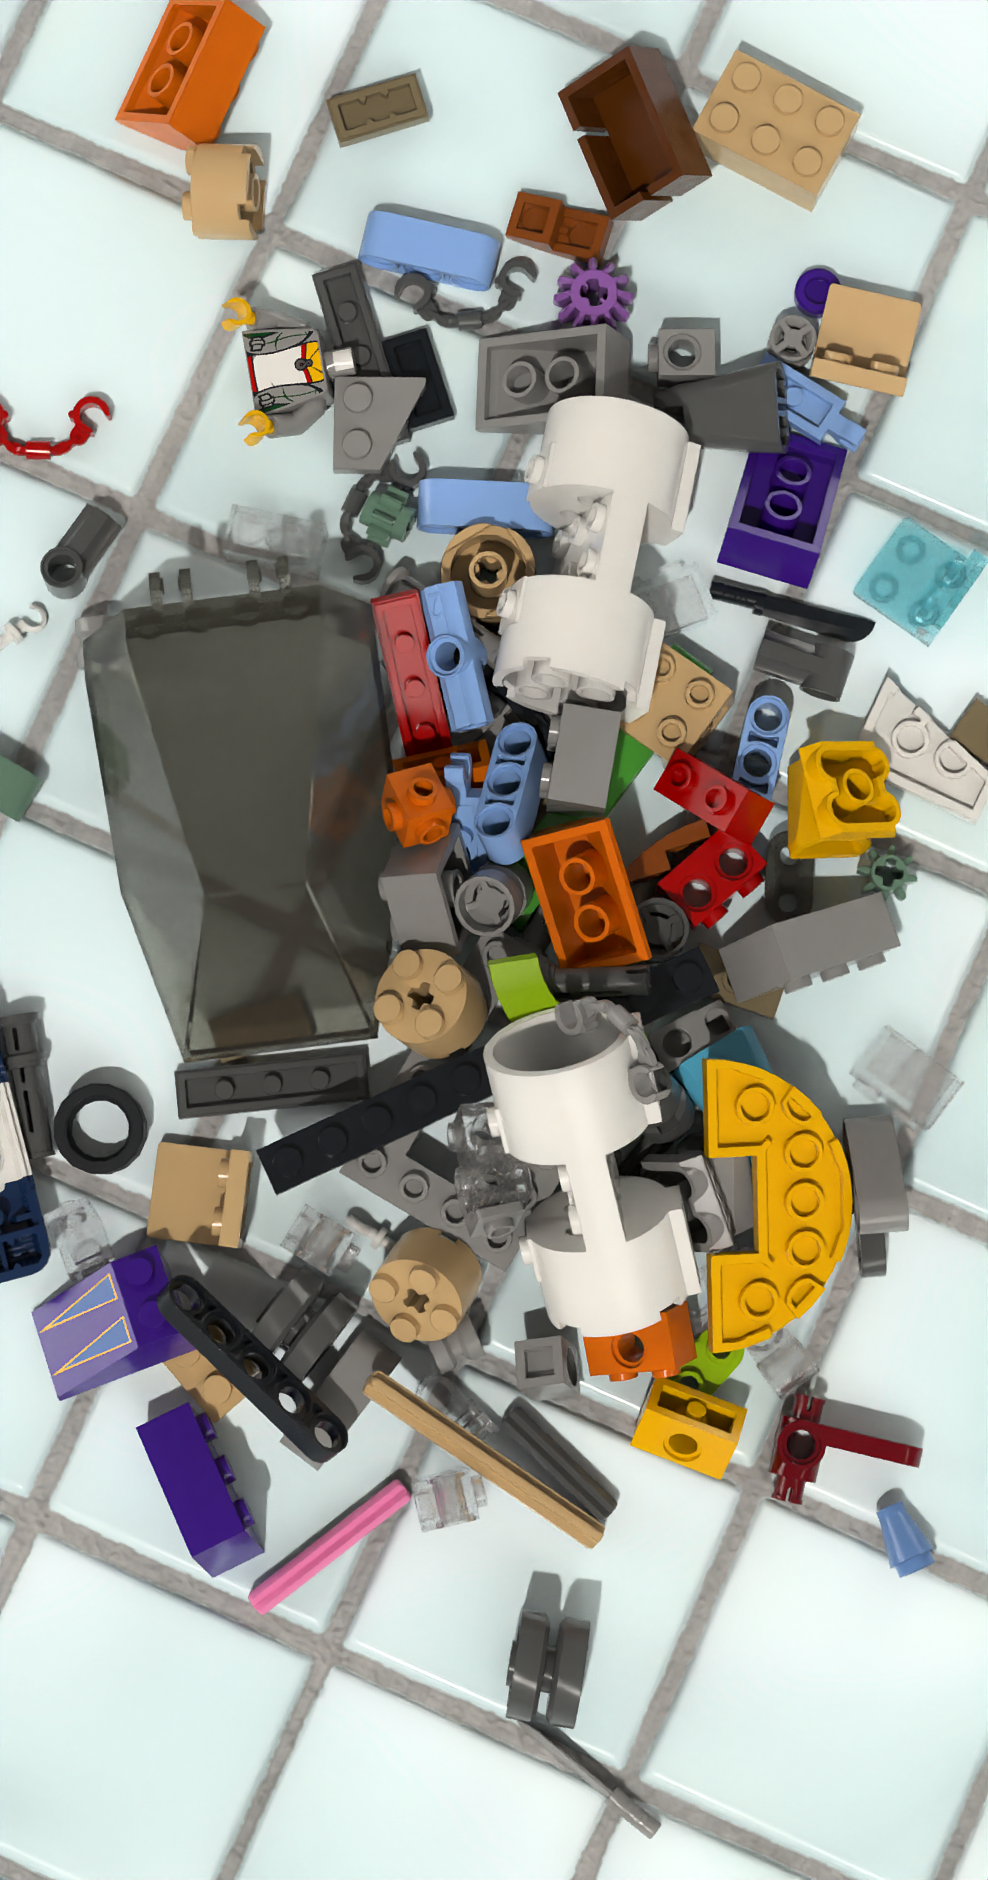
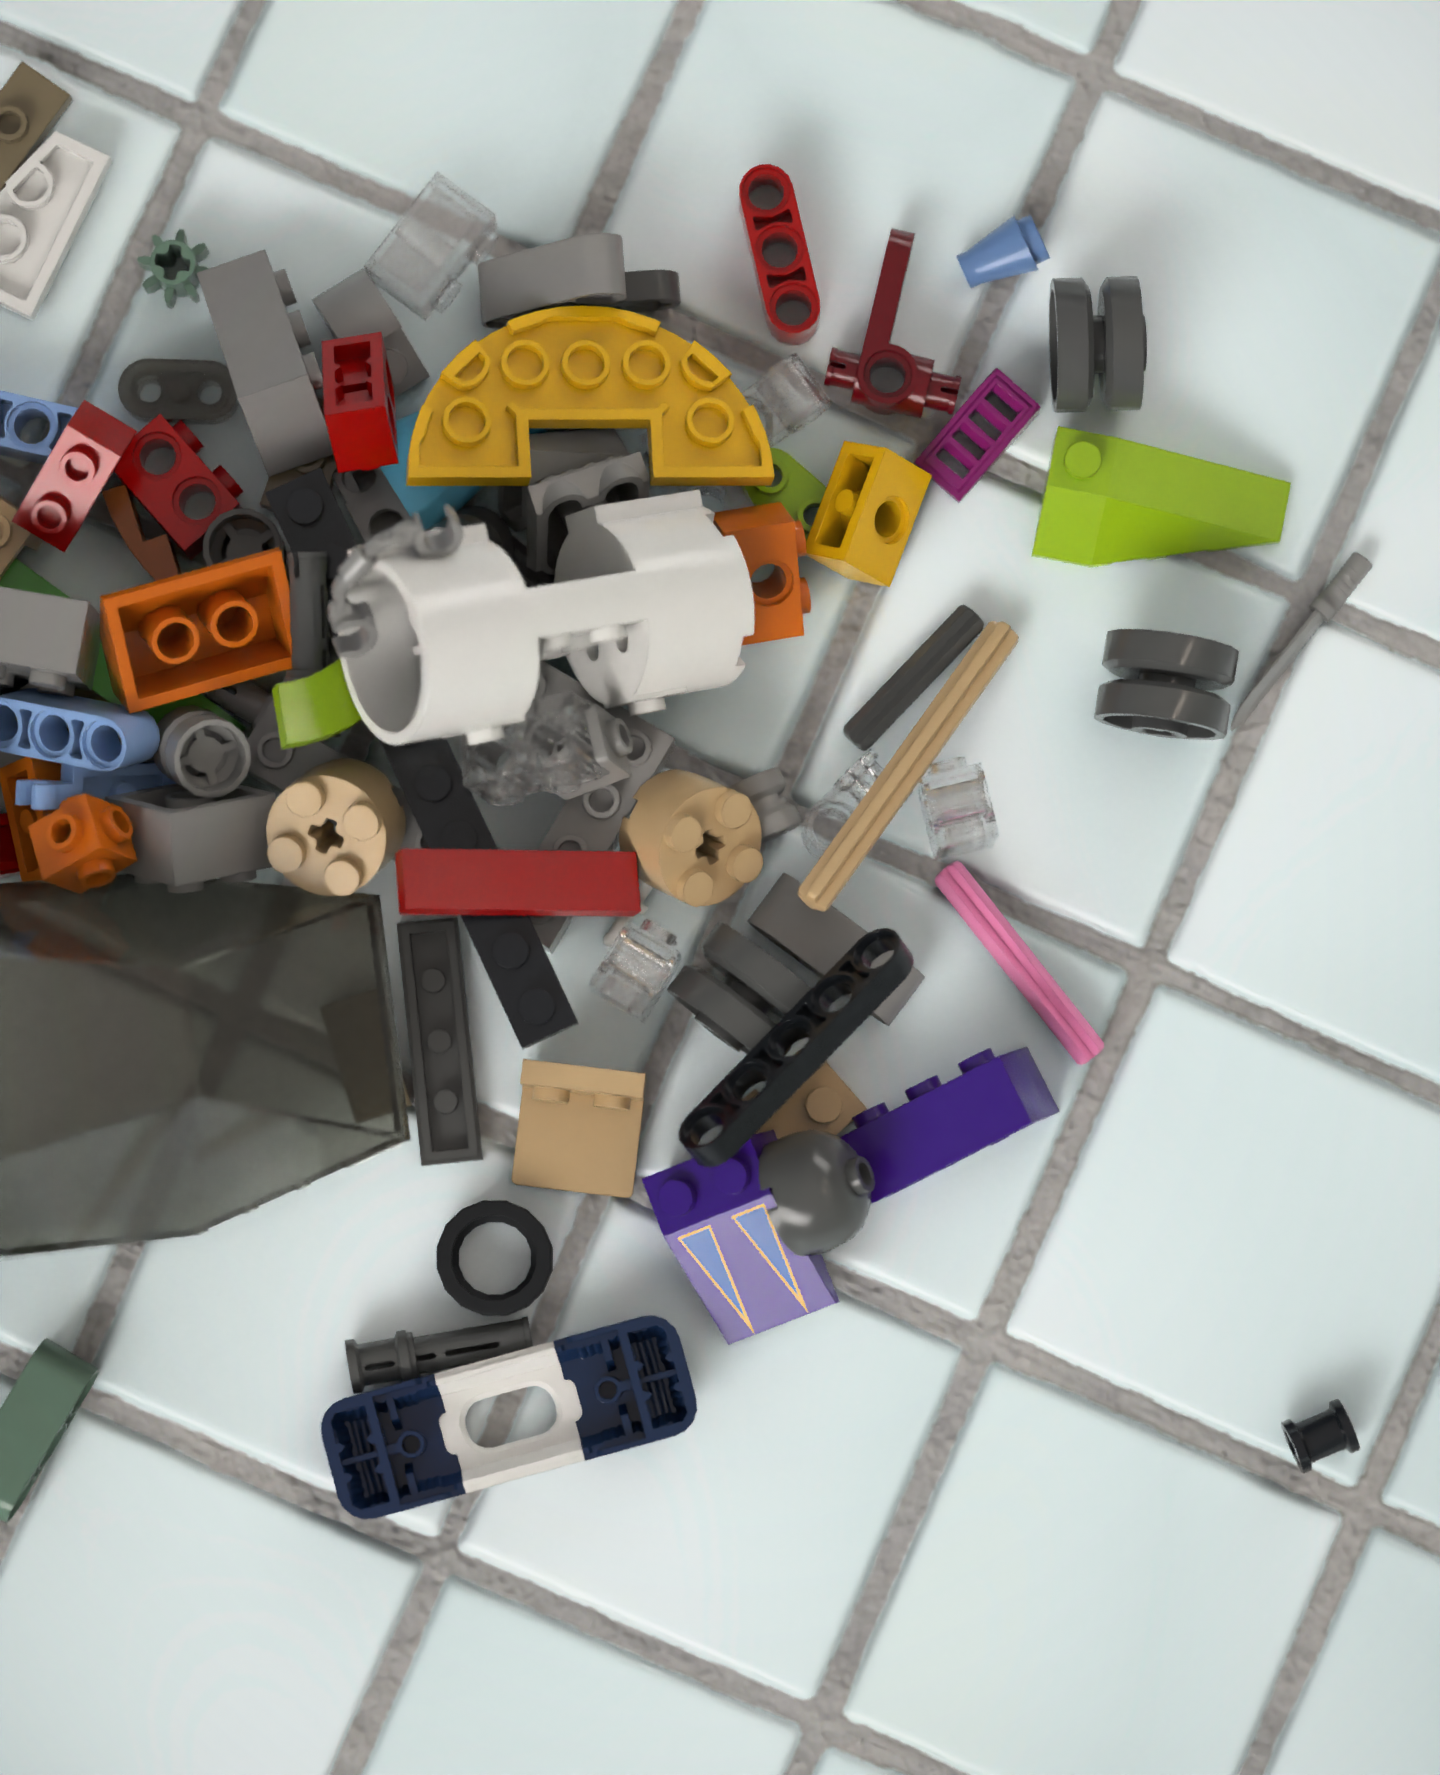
camera: 90 degrees left, 0 degrees up
clear bracket [43,1197,116,1283] -> none
light grey brick [514,1335,580,1401] -> none
yellow piece [787,741,901,859] -> none
none -> light grey brick [311,268,430,397]
none -> red brick [321,332,399,473]
none -> red tile [395,848,641,917]
none -> red beam [739,164,820,345]
none -> dark grey cylinder [759,1130,875,1257]
none -> magenta slope [914,368,1041,503]
none -> lime wedge [1031,426,1291,568]
none -> dark grey wheel [1049,276,1147,413]

